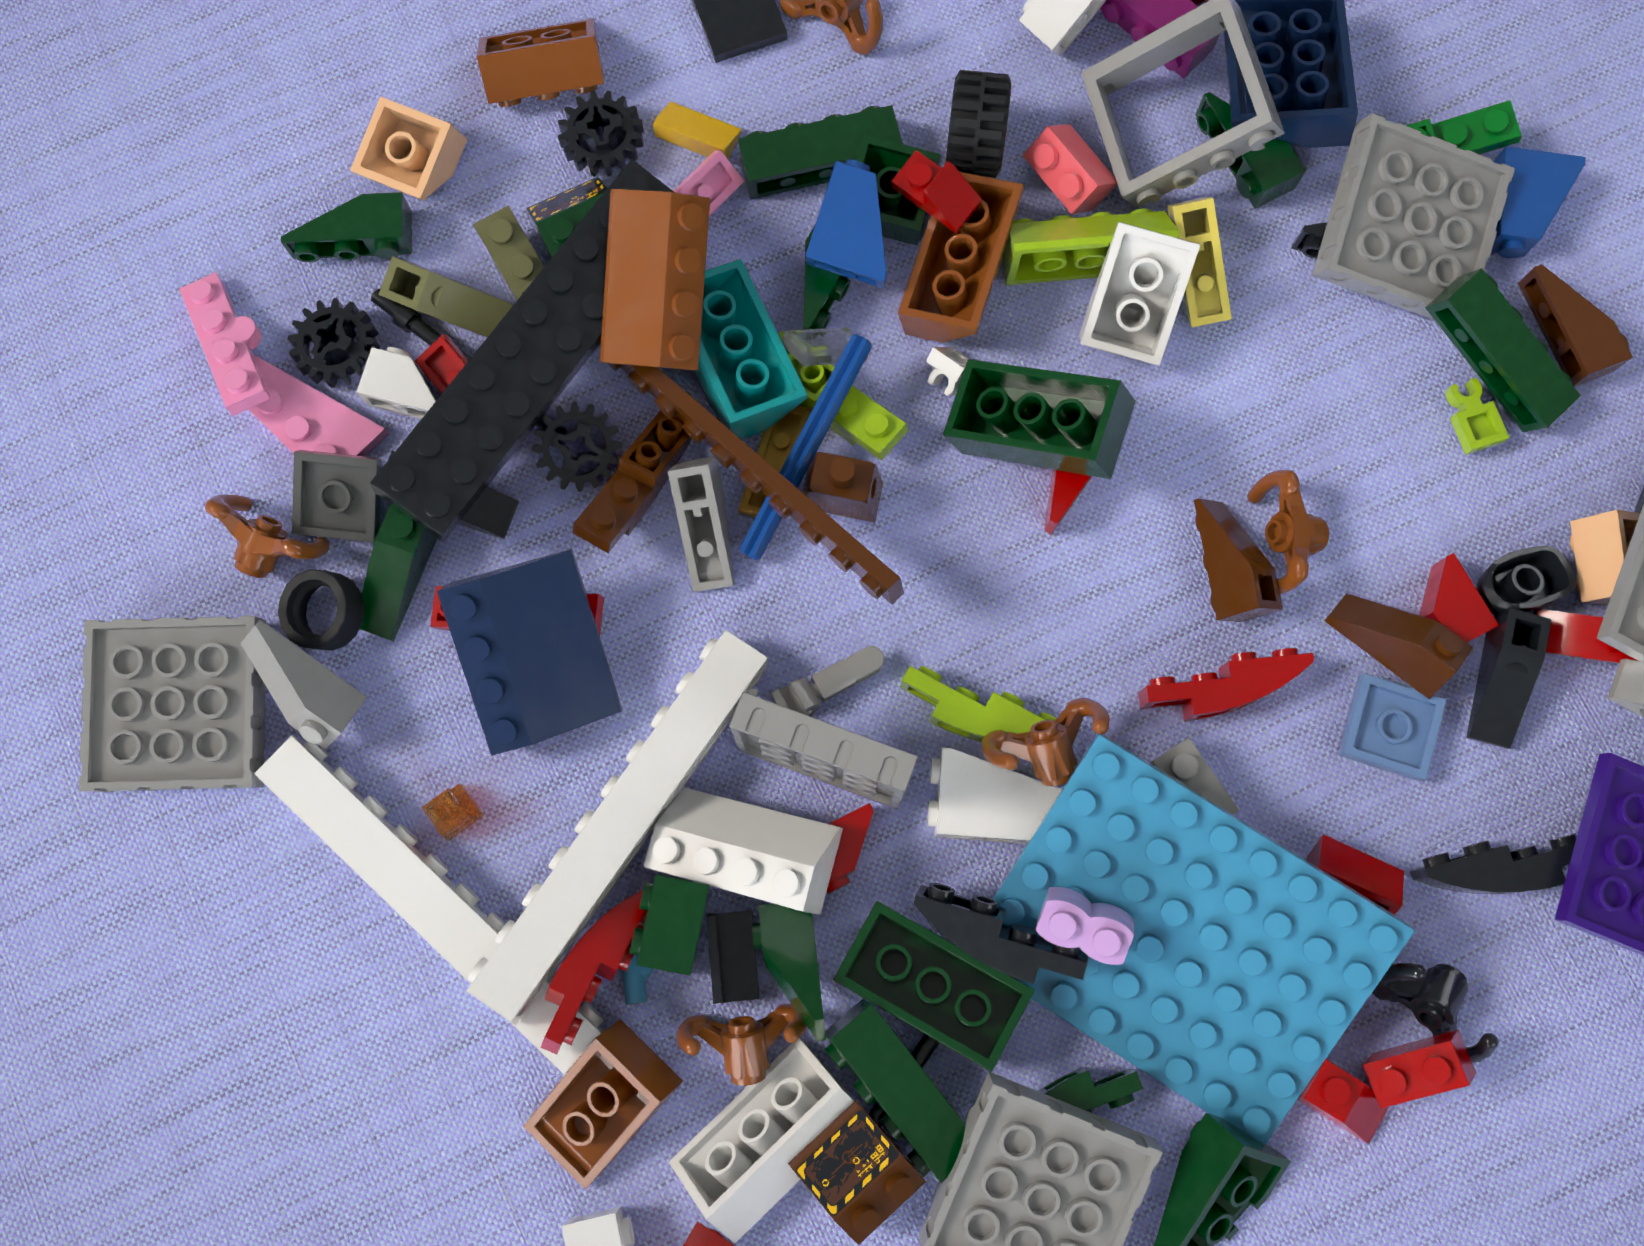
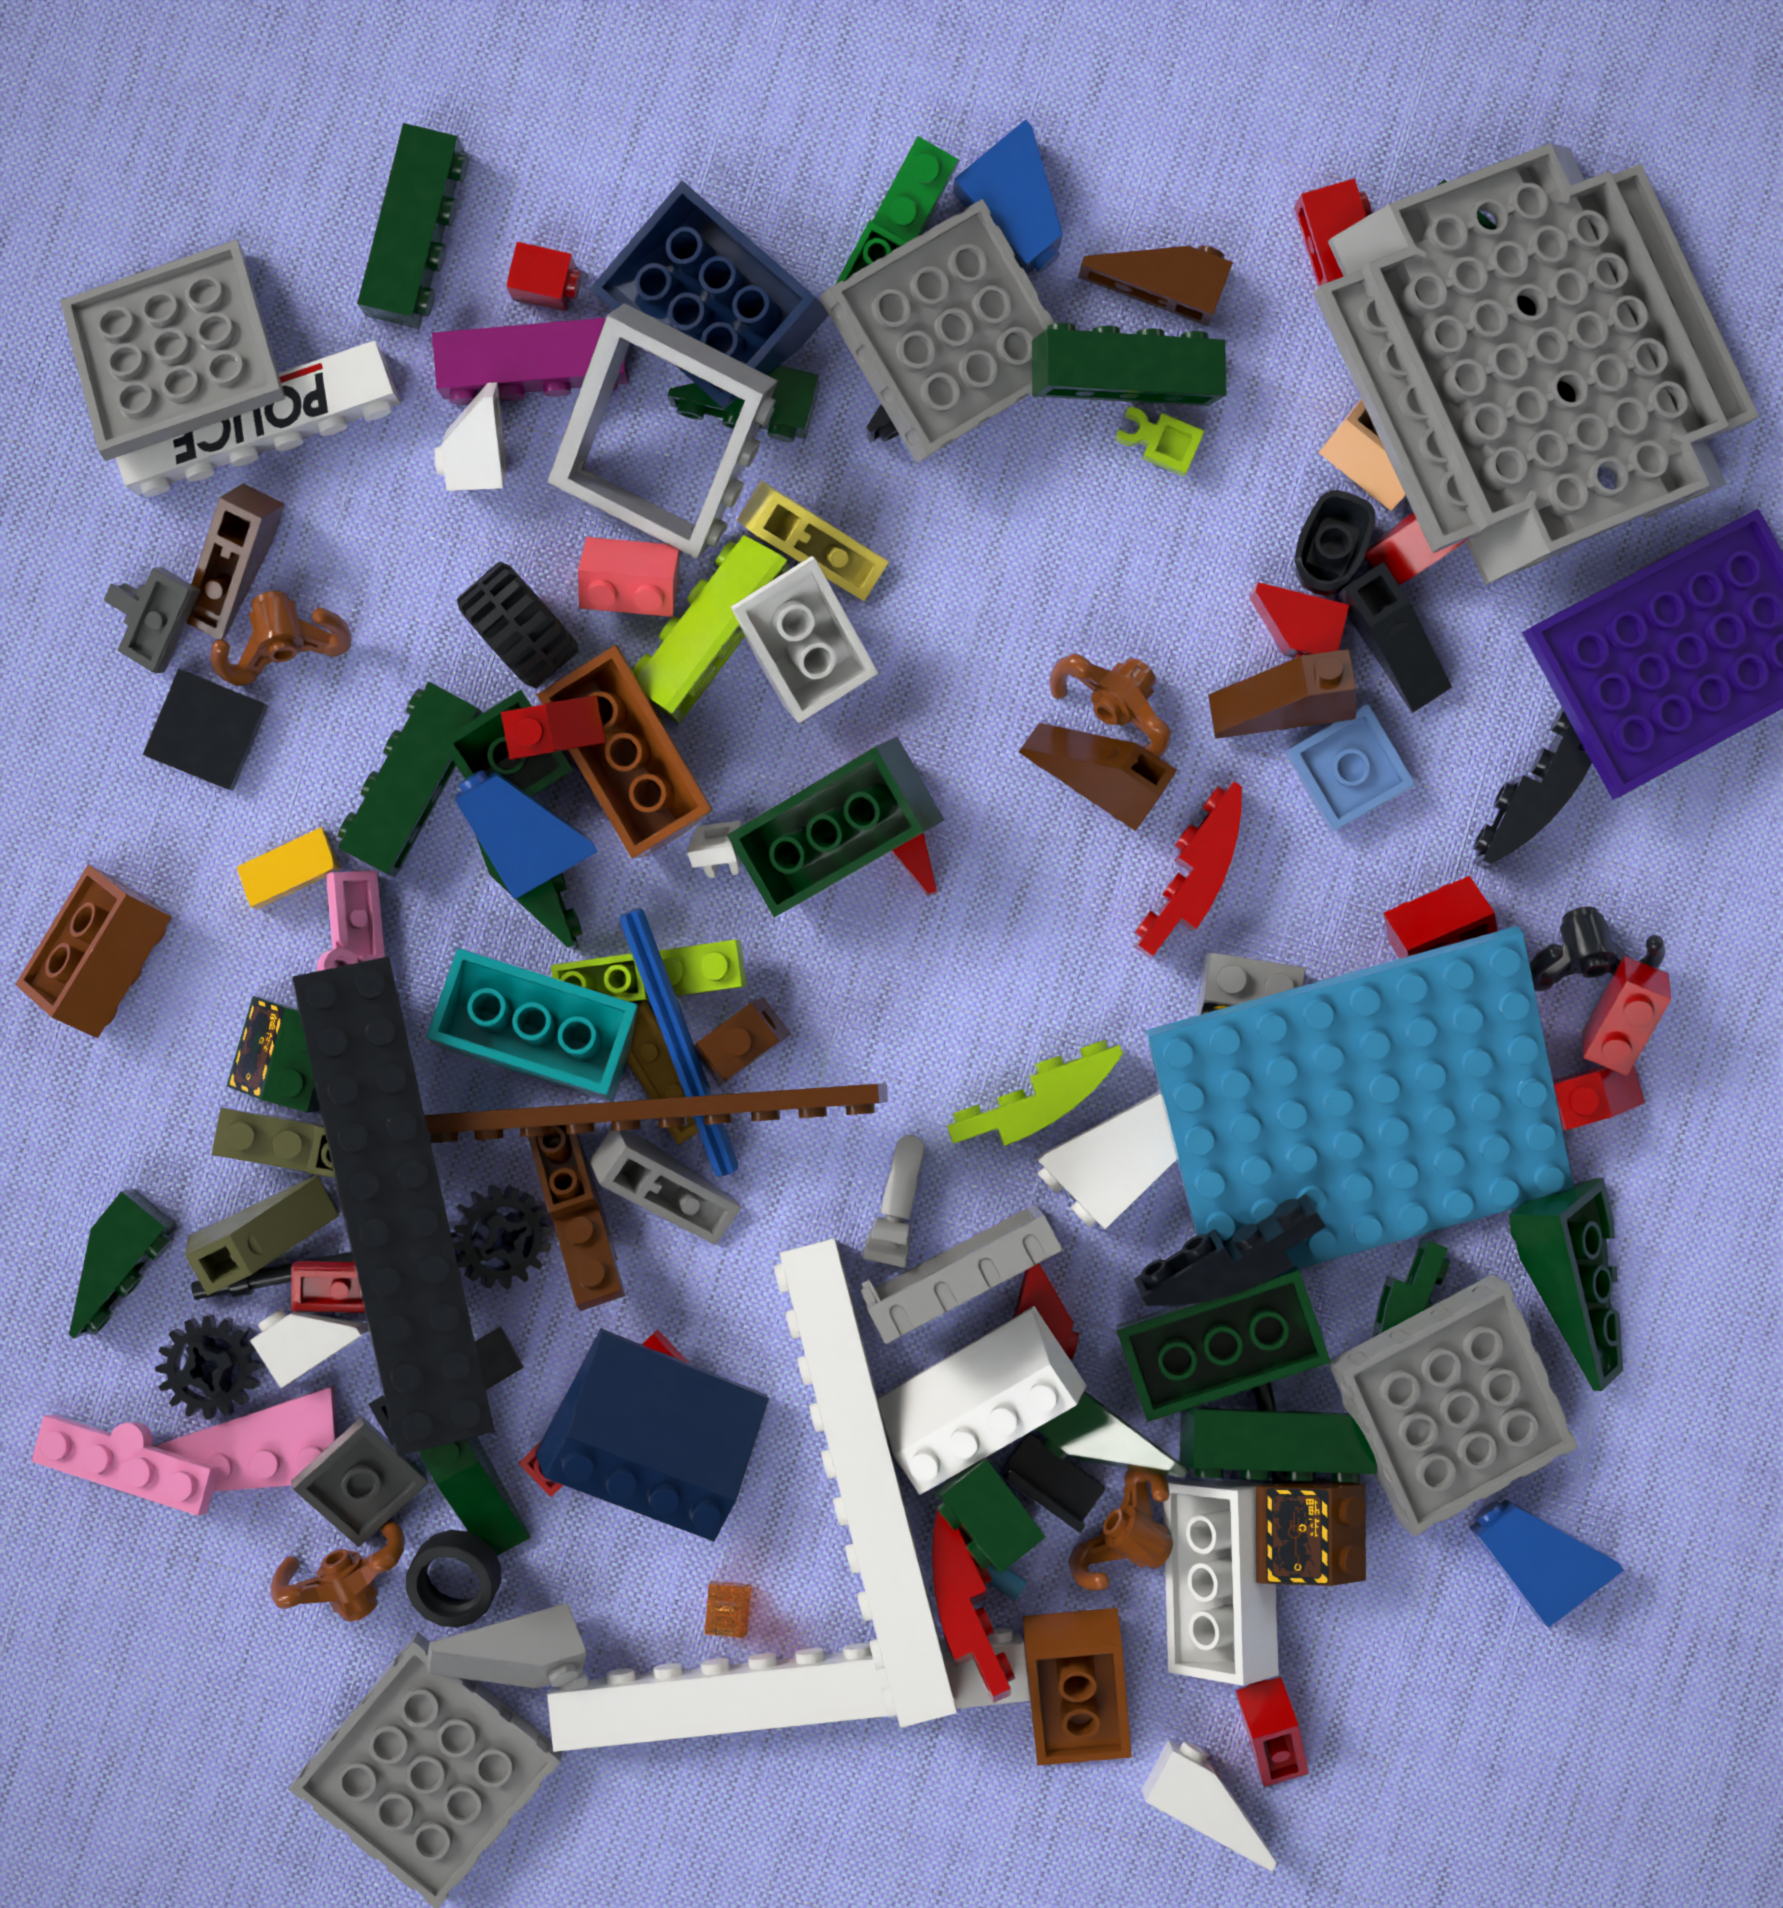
camera: 50 degrees left, 10 degrees up
light nougat slope [350,96,468,201] -> none
black gear [558,91,644,177] -> none
dark orange slope [600,189,710,370] -> none
clear tile [782,328,869,366] -> none
dark orange piece [982,698,1110,786] -> none
lavender brick [1036,887,1134,965] -> none

